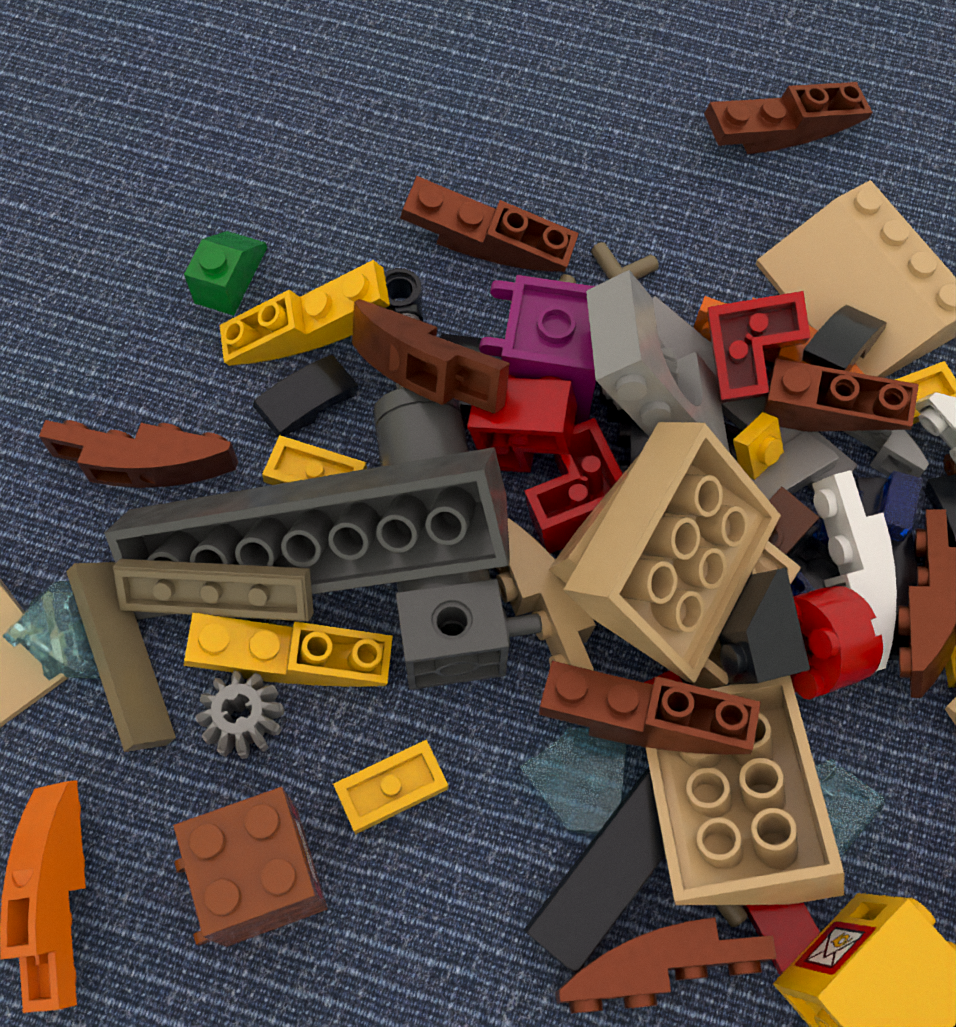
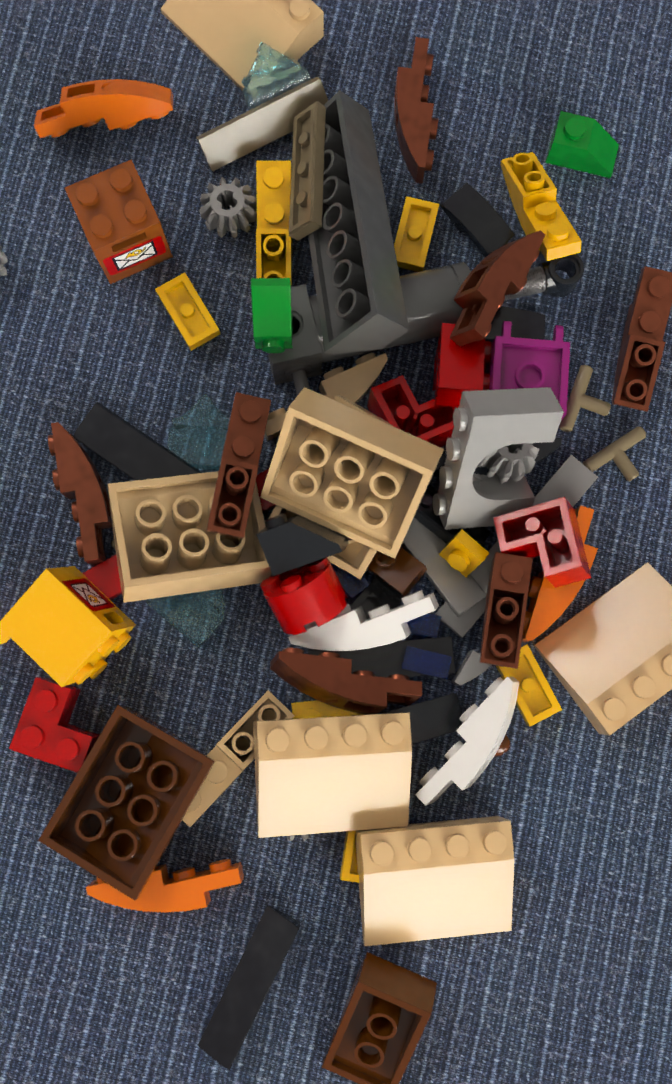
camera: 85 degrees right, 15 degrees up
black slope [802,305,887,371] -> none
none -> green slope [251,278,293,353]

